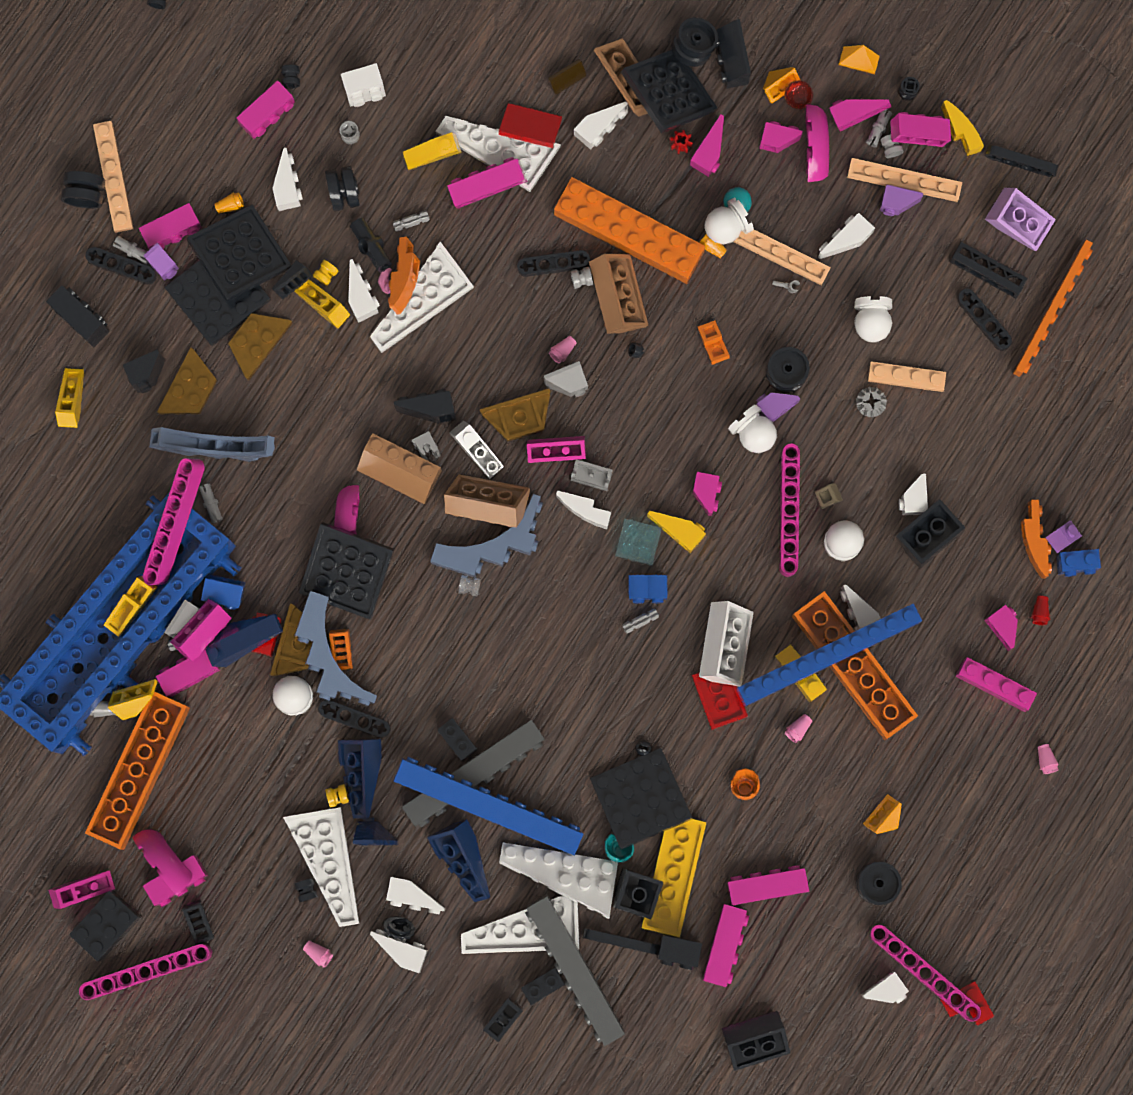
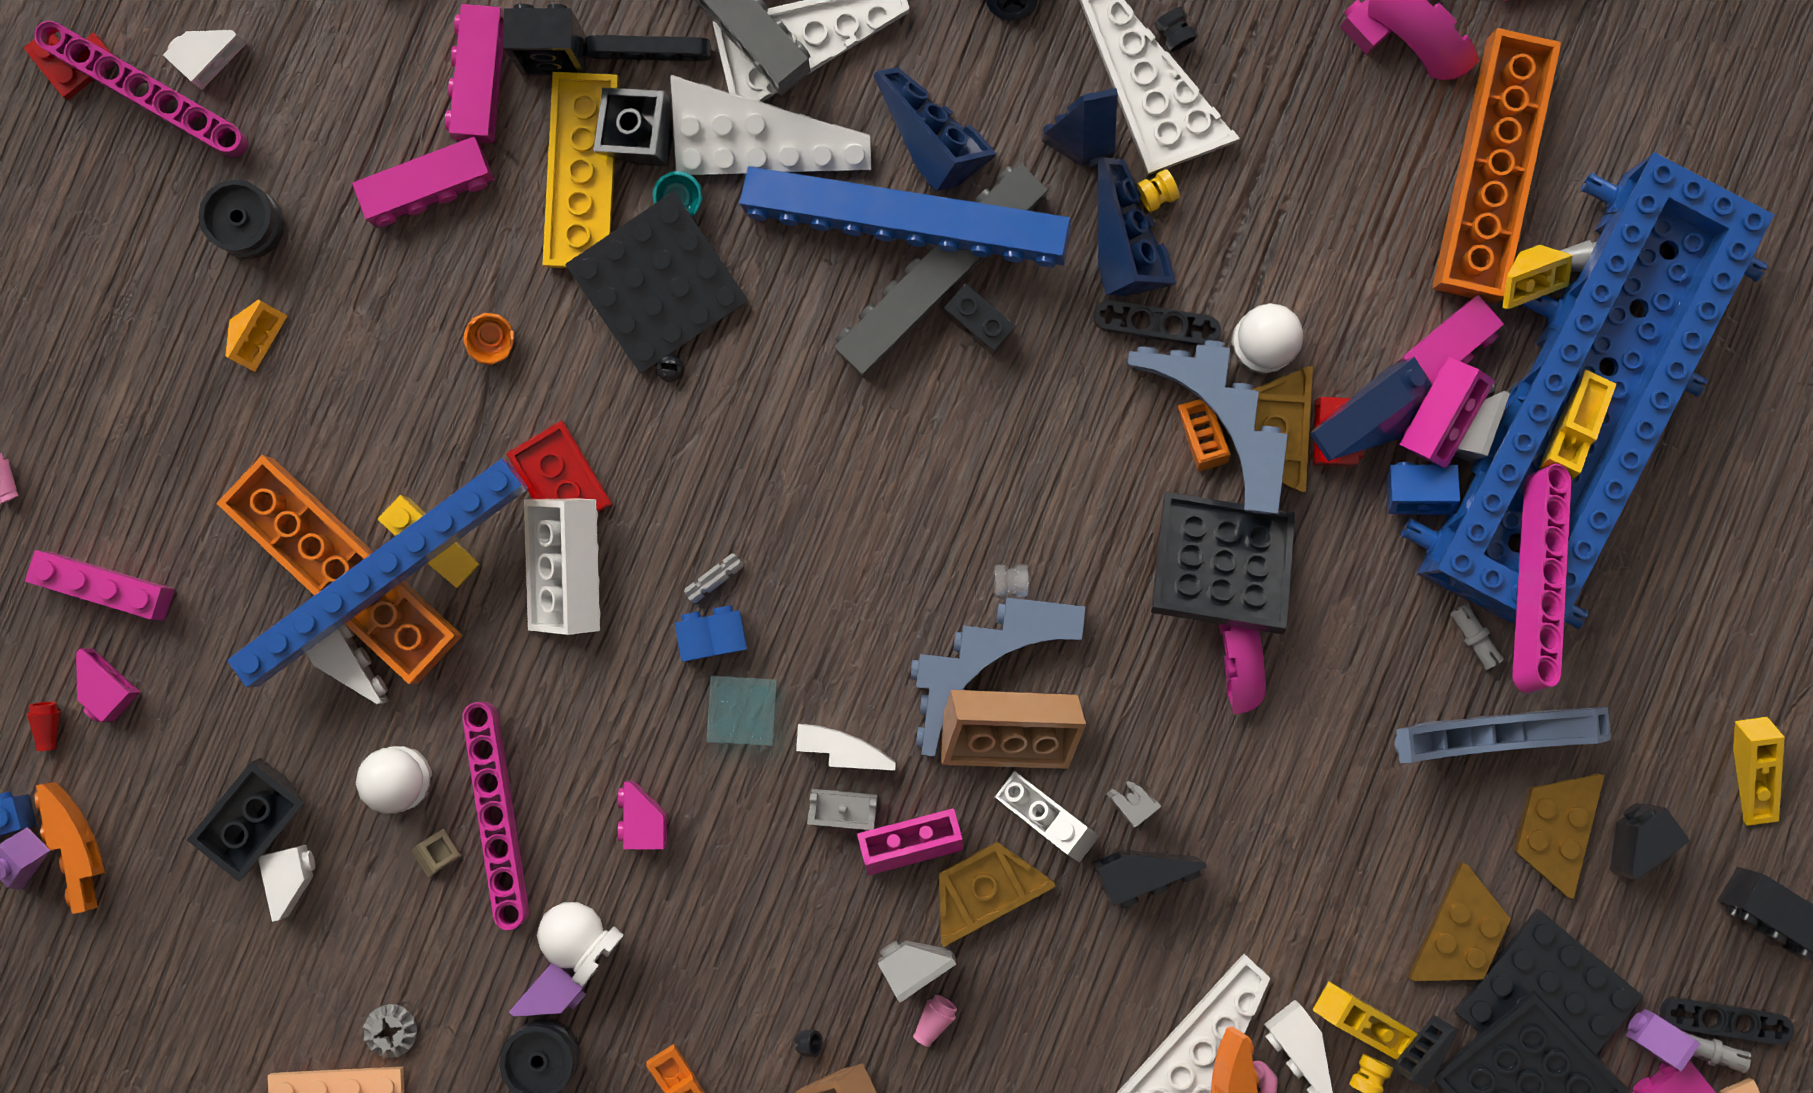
camera: 170 degrees right, 5 degrees up
medium nougat slope [357,433,442,504] -> none
white slope [386,877,445,914] -> none
yellow slope [647,511,706,553] -> none
bright pink cone [785,714,812,743] -> none

